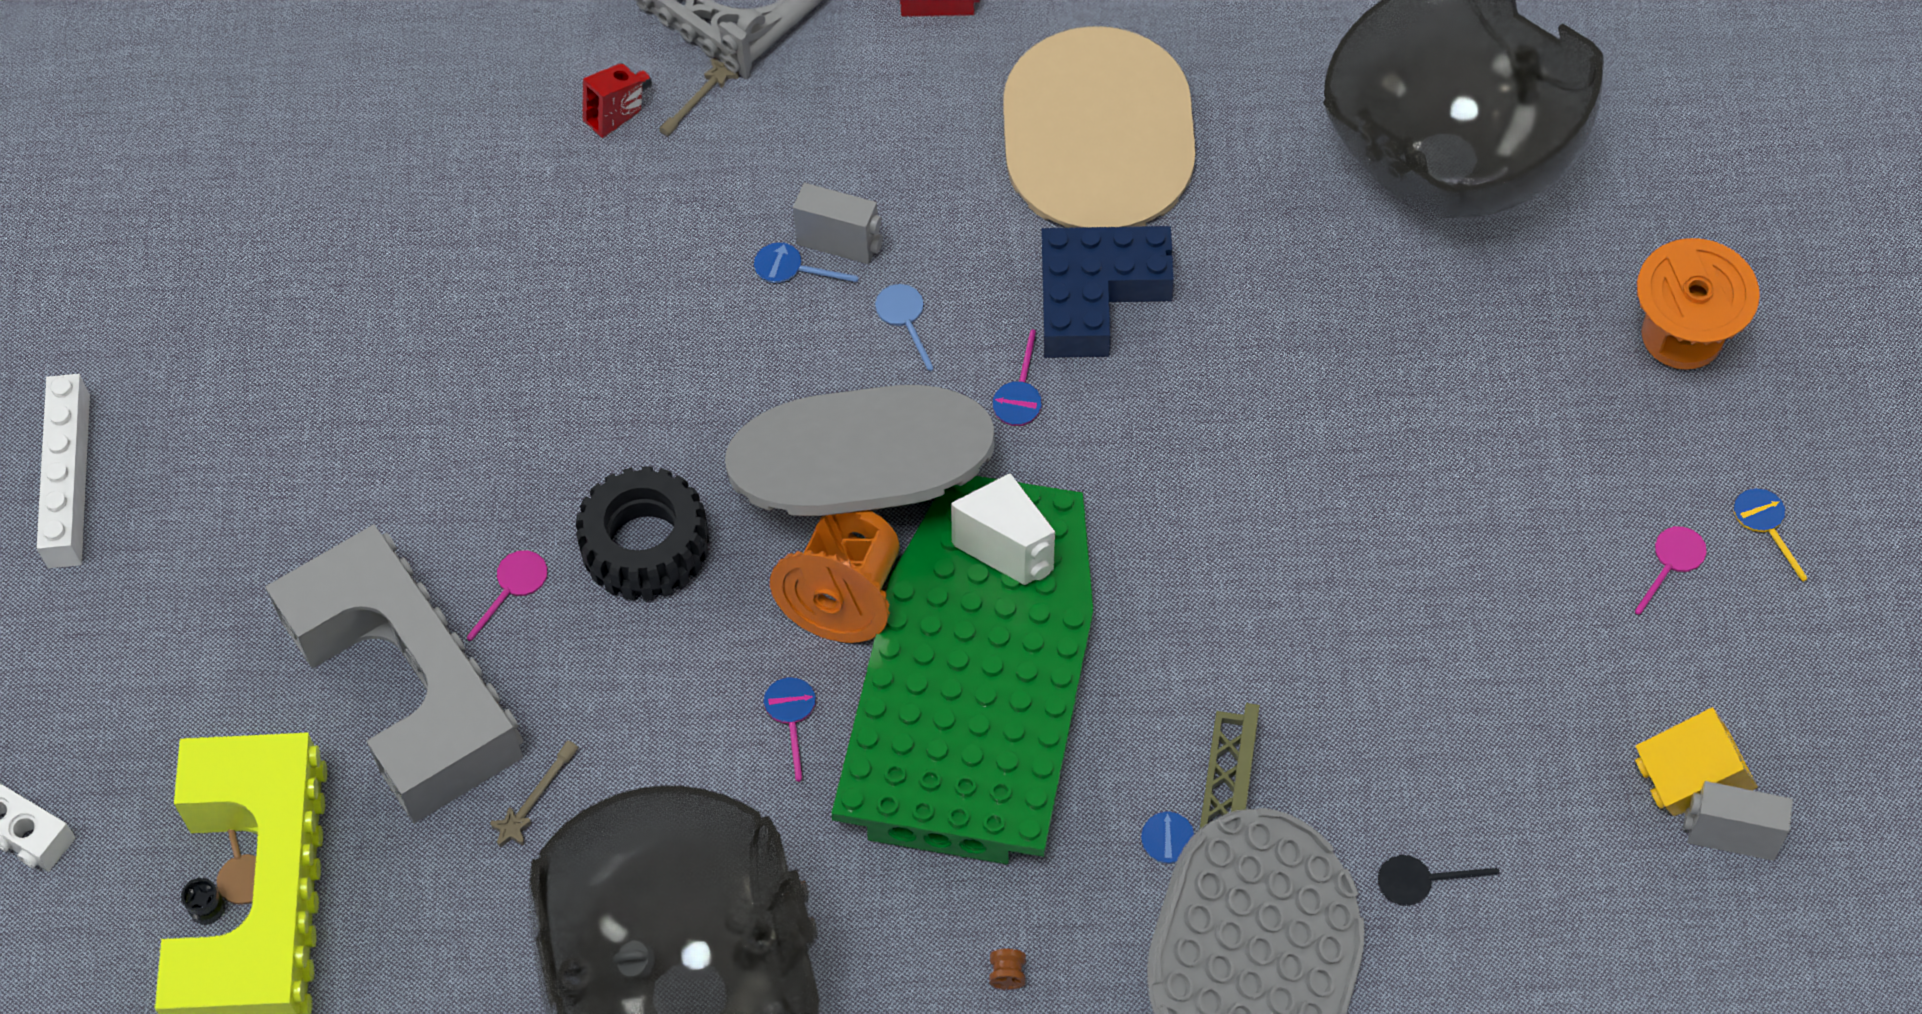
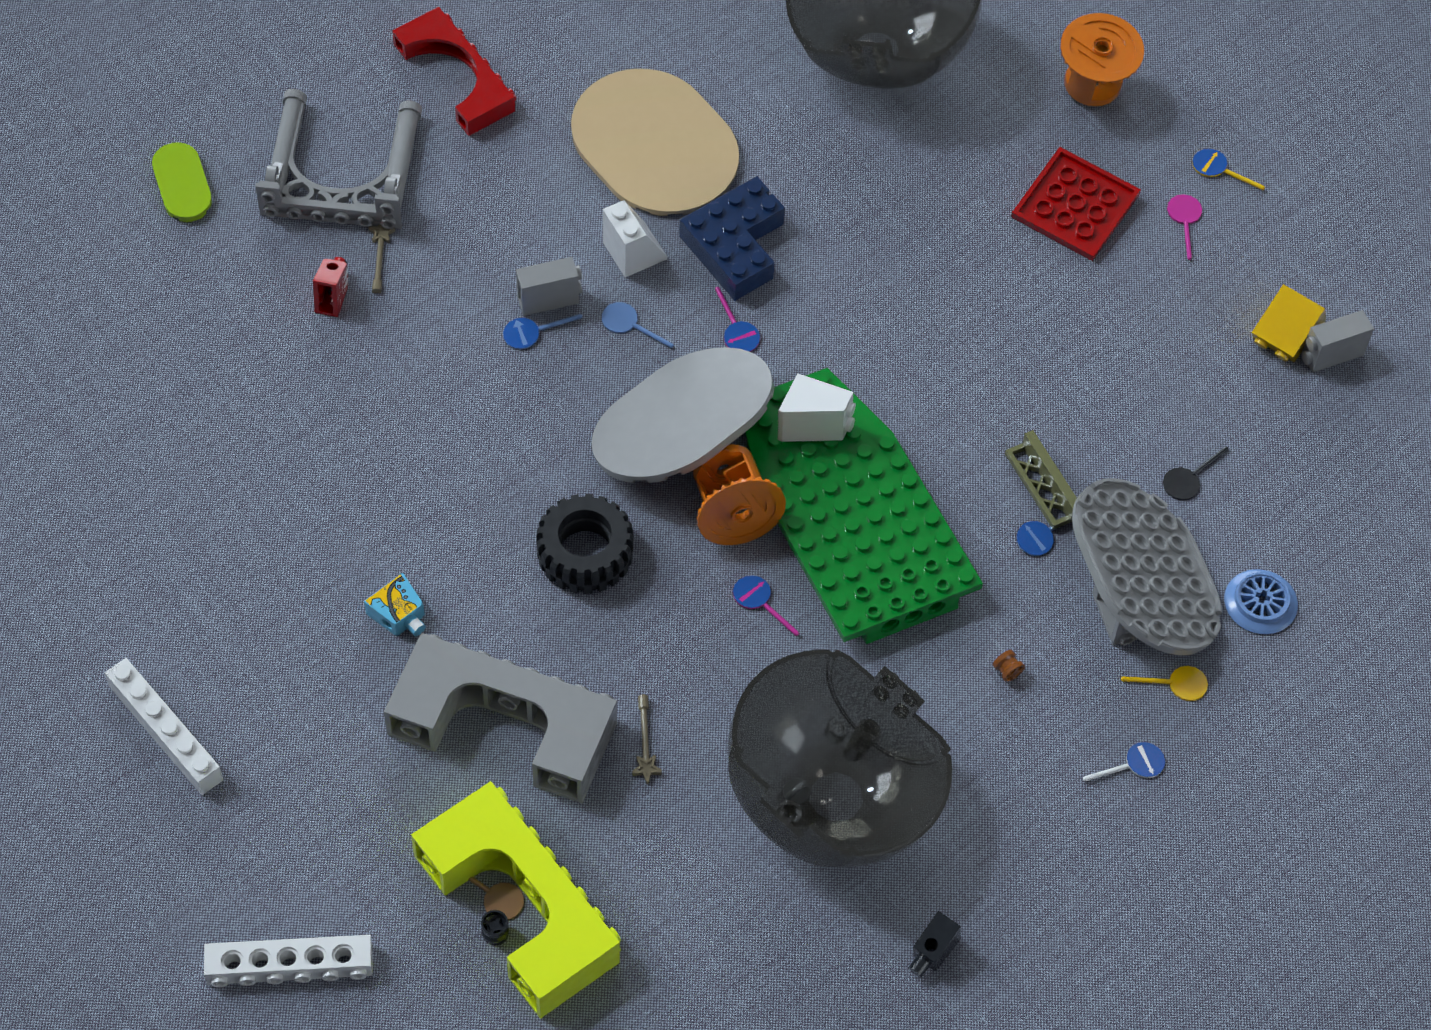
camera: 40 degrees left, 0 degrees up
dark pink piece [467,550,548,641] -> none
none -> torso [364,573,426,636]
none -> white slope [603,200,667,277]
none -> red plate [1011,147,1141,261]

